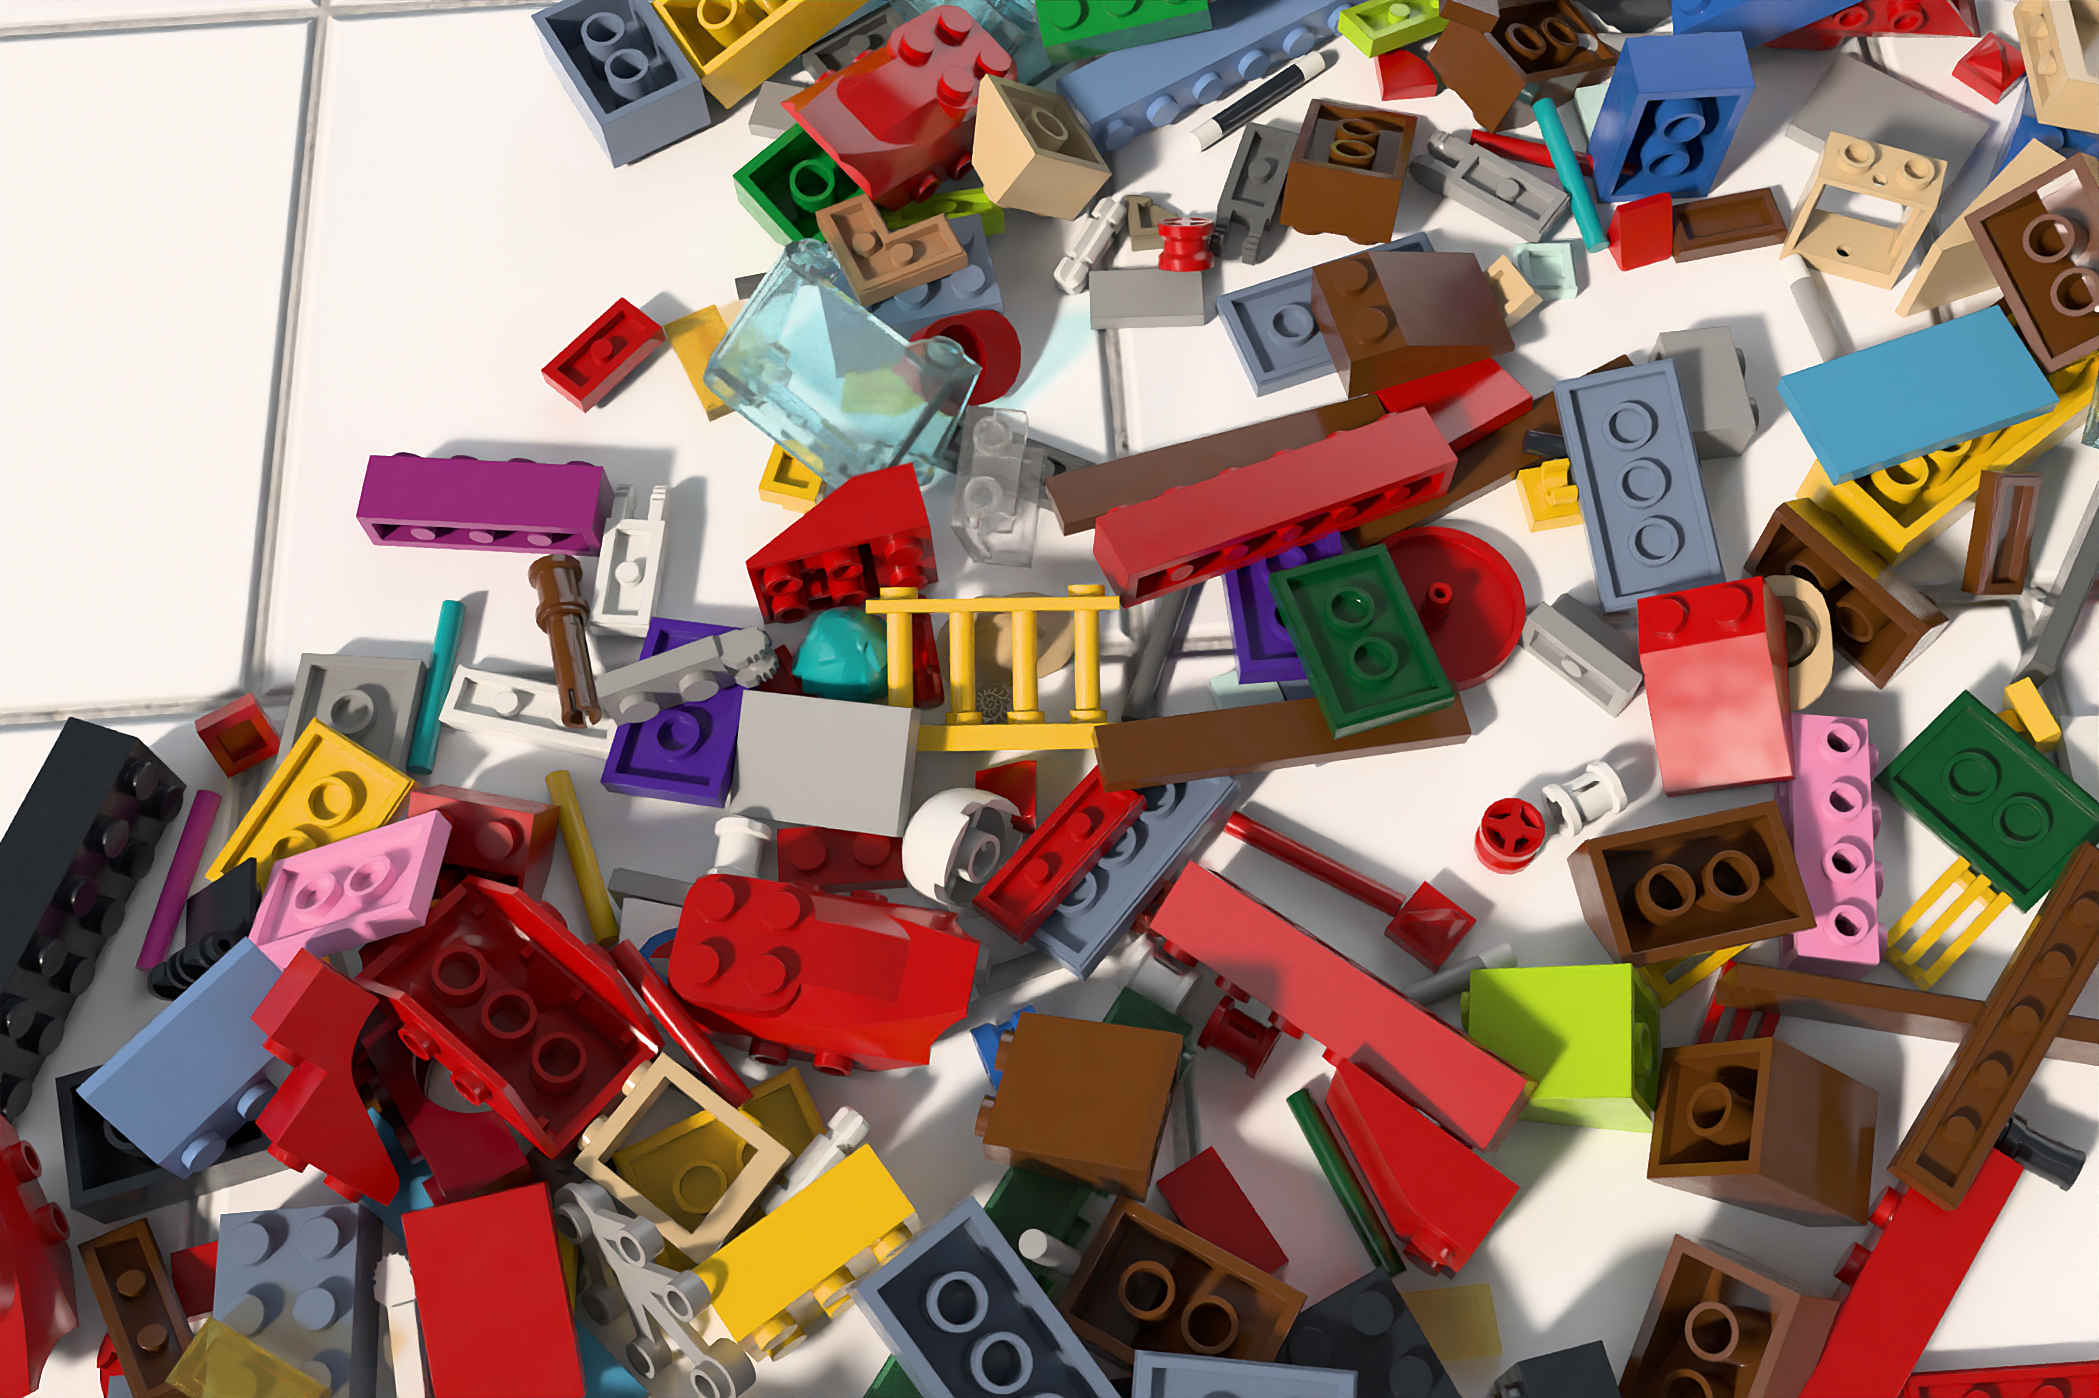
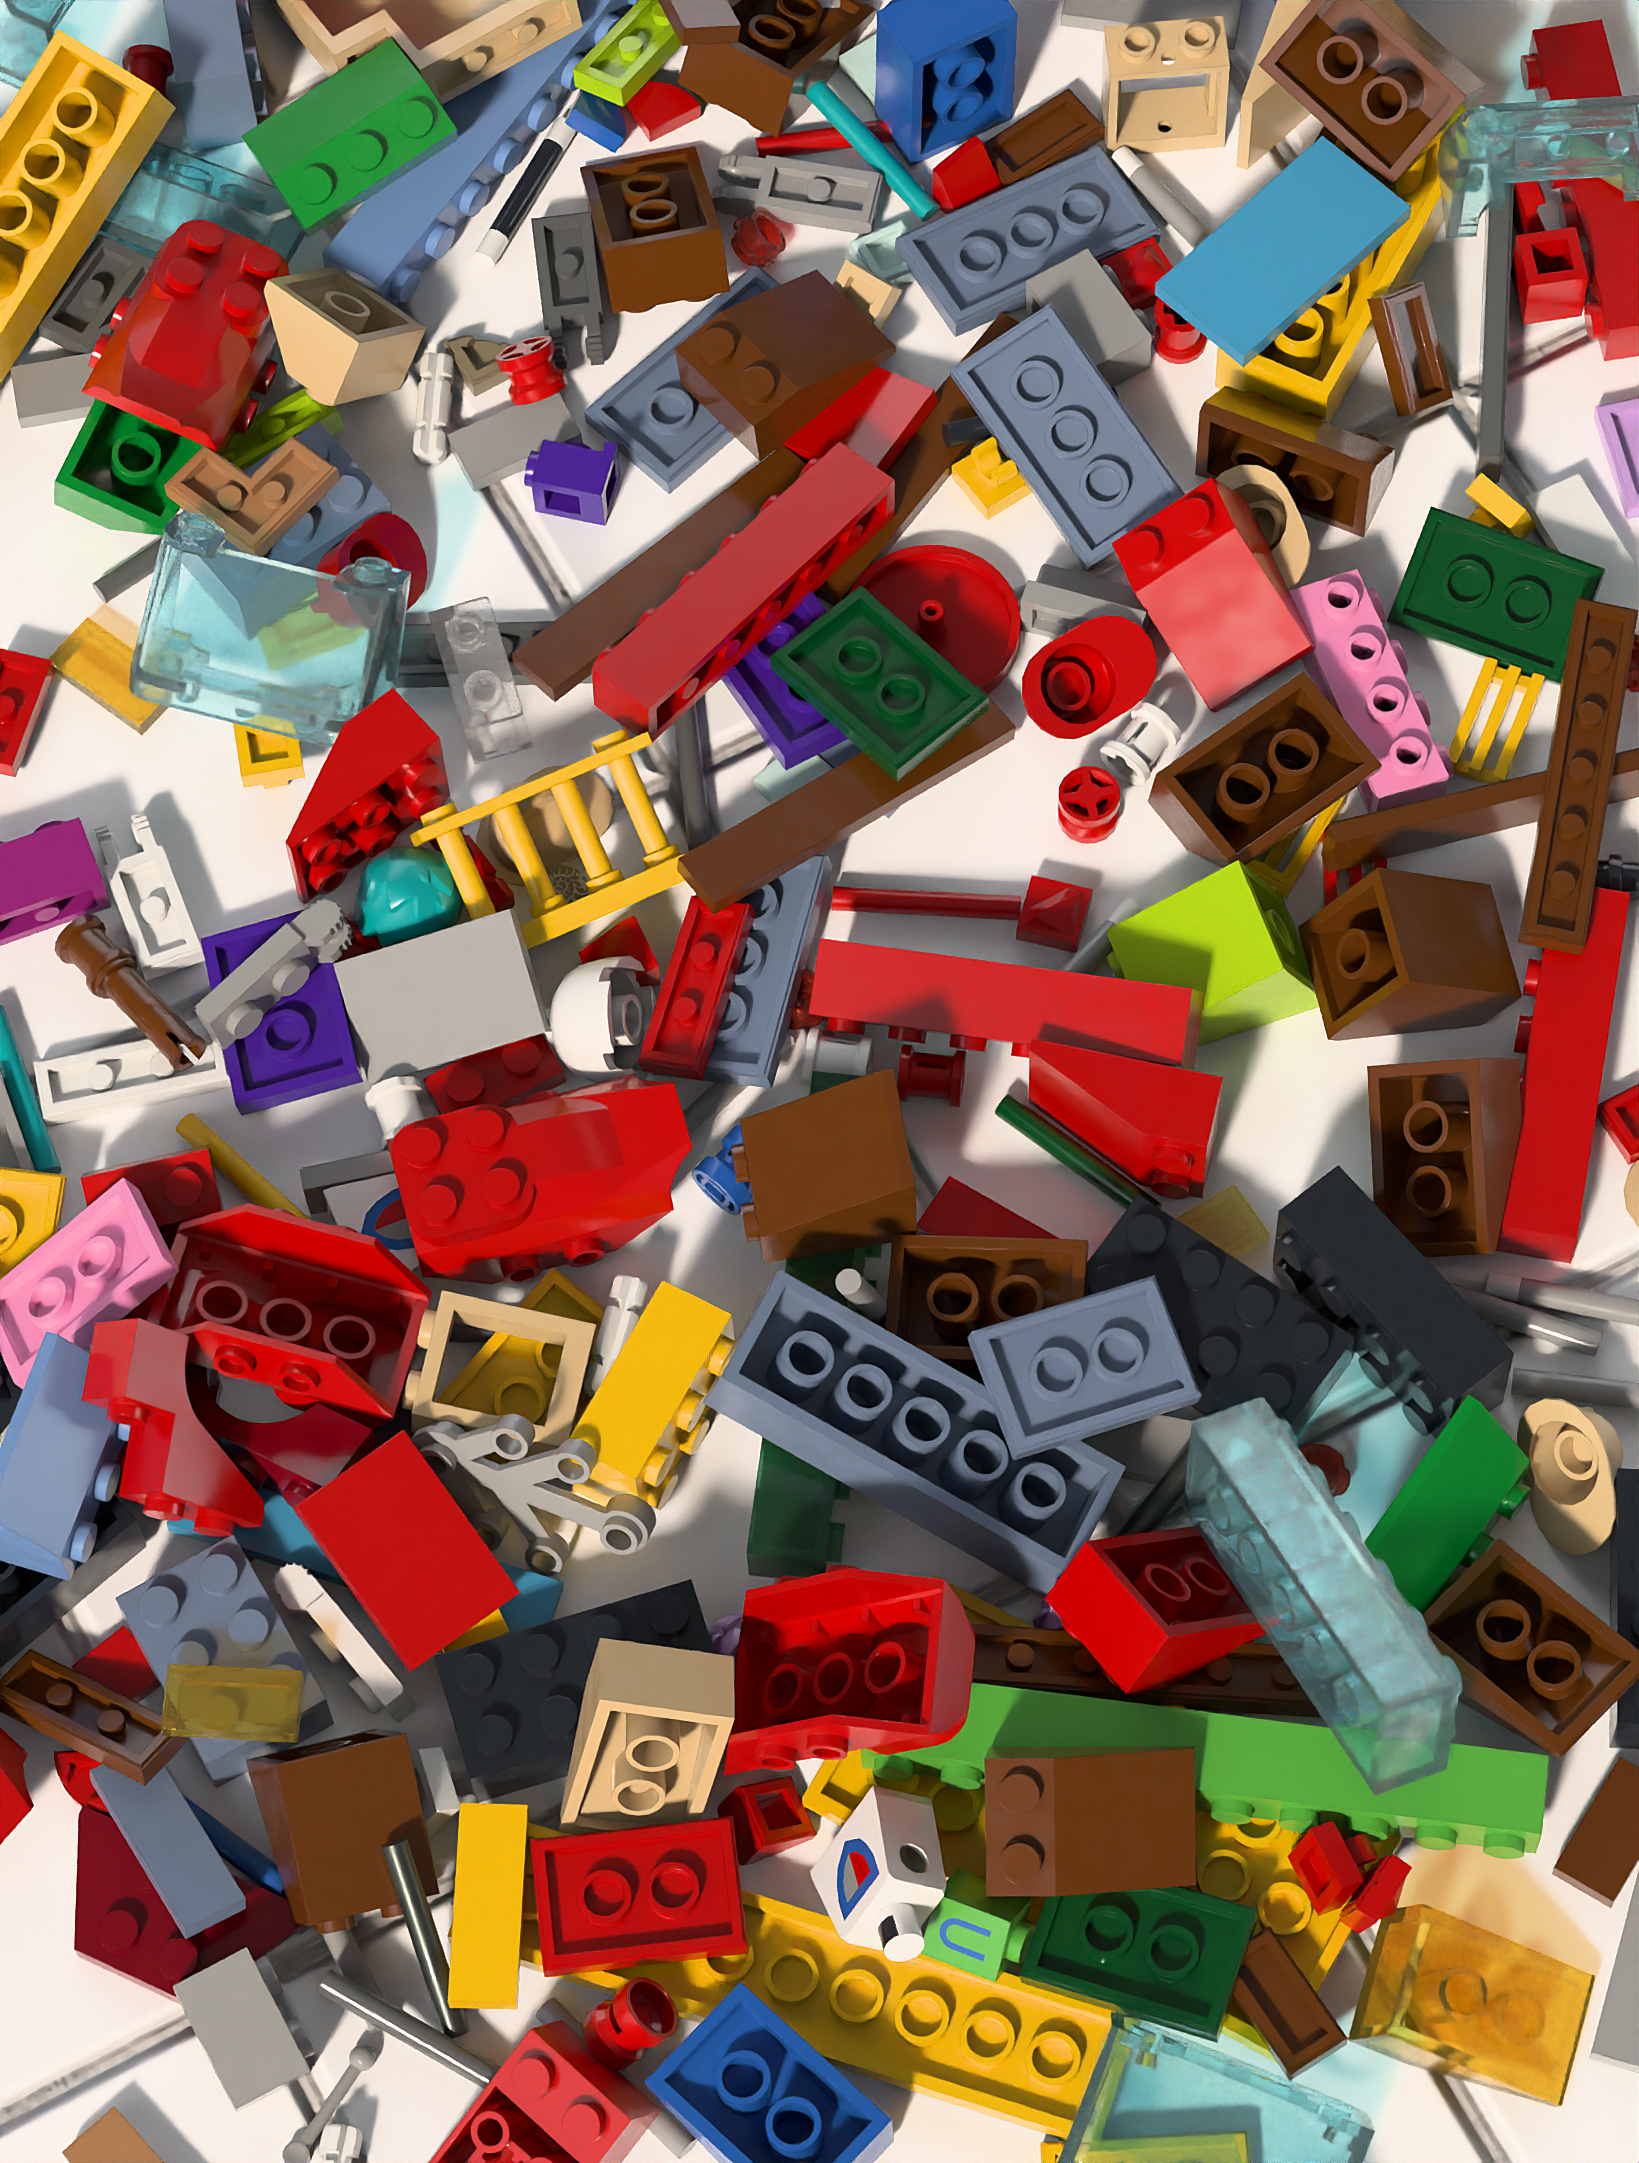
camera: 25 degrees left, 0 degrees up
red bar [608,939,754,1111] -> none
none -> dark purple brick [524,440,621,526]
none -> tile [564,89,626,153]
none -> clear red plate [731,211,786,268]
none -> sand blue tile [895,144,1162,338]
none -> red piece [1022,615,1157,740]
none -> red tile [1101,237,1173,311]
none -> red bush [1153,297,1207,364]

